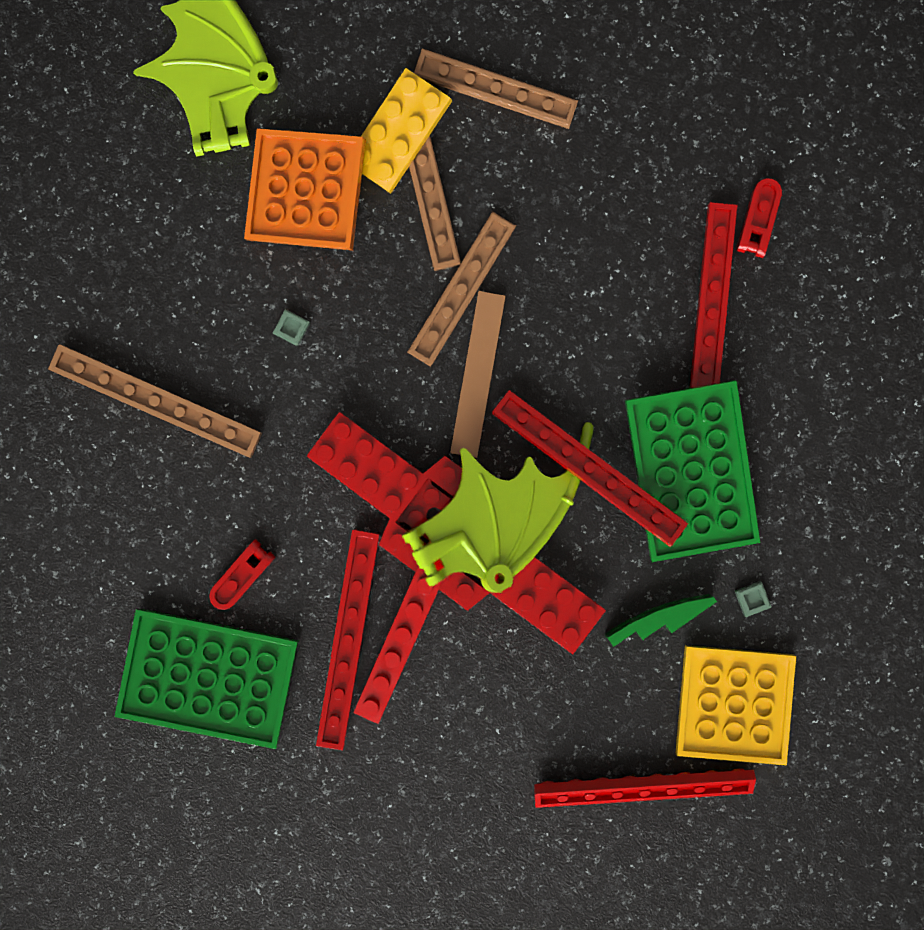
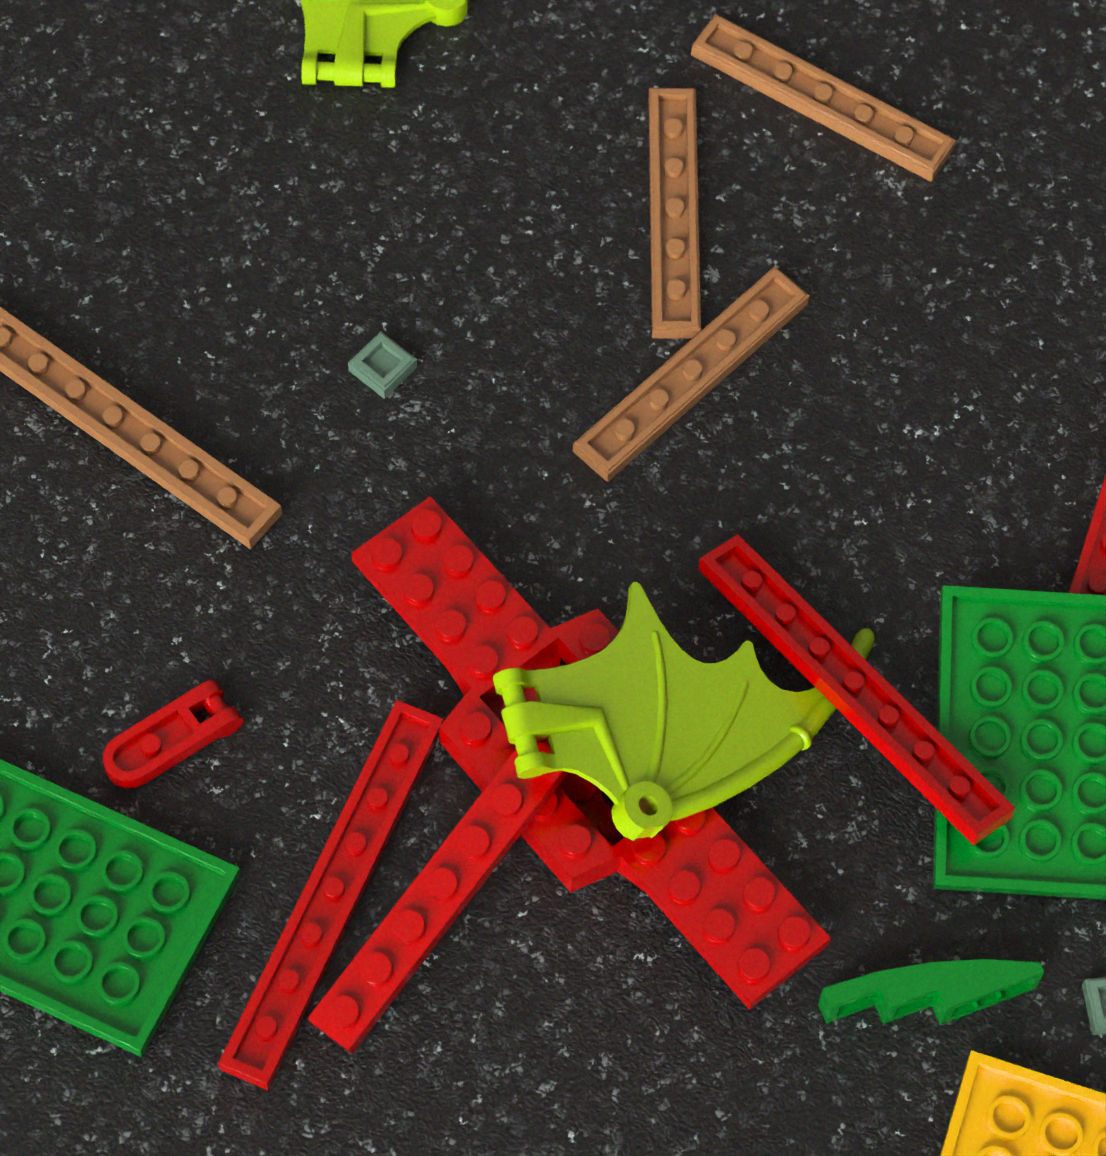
camera: 15 degrees right, 25 degrees down
orange plate [244,129,366,250] -> none
yellow plate [361,68,452,193] -> none
medium nougat tile [450,291,505,458] -> none

